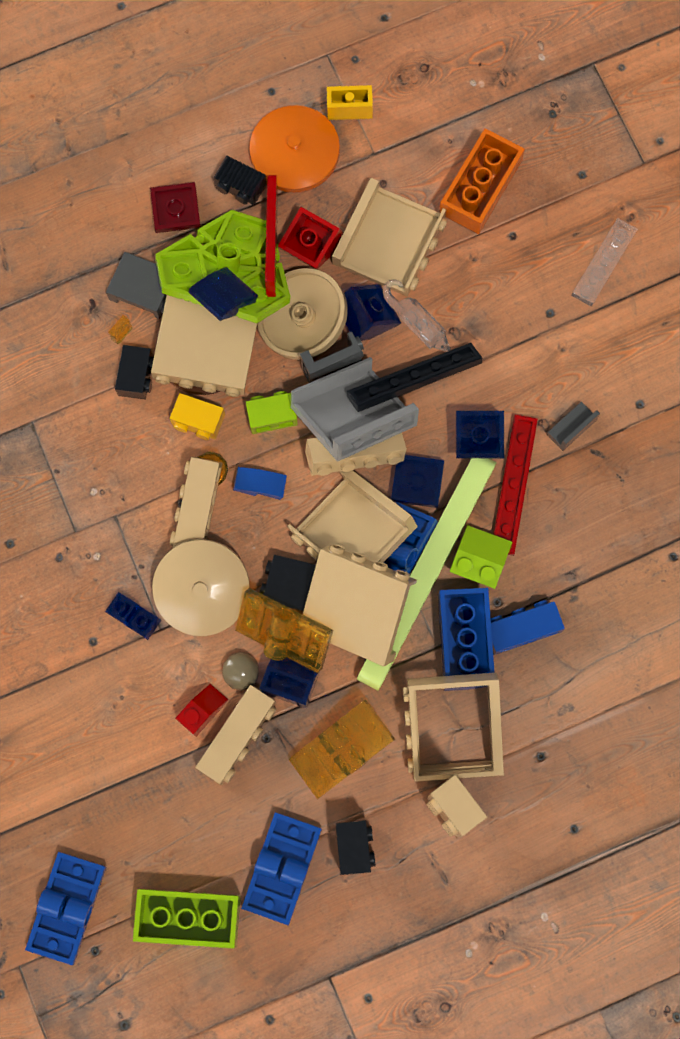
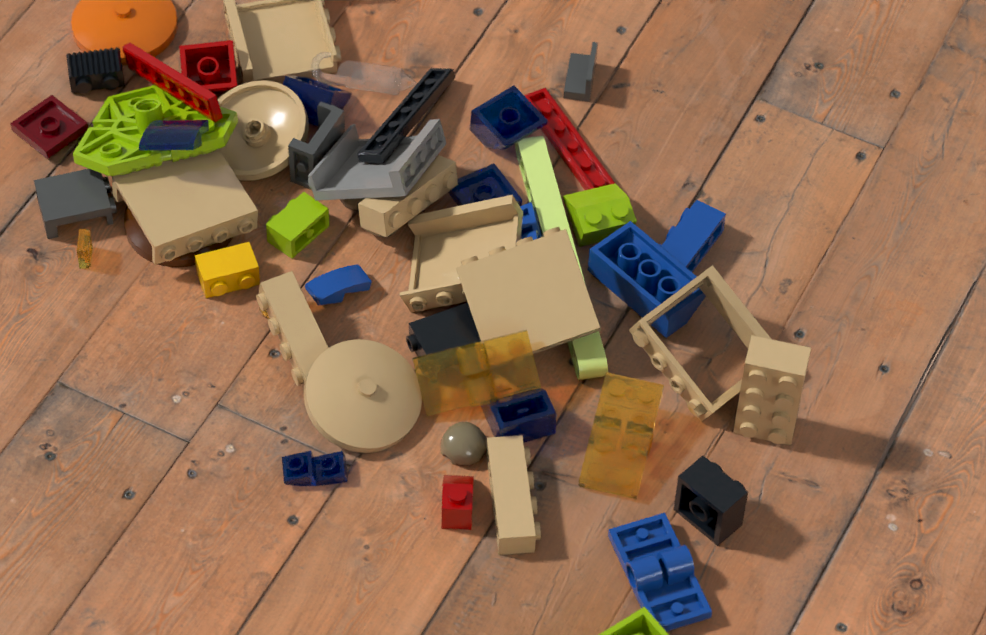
camera: 45 degrees left, 25 degrees down
black brick [115,345,154,400] -> none

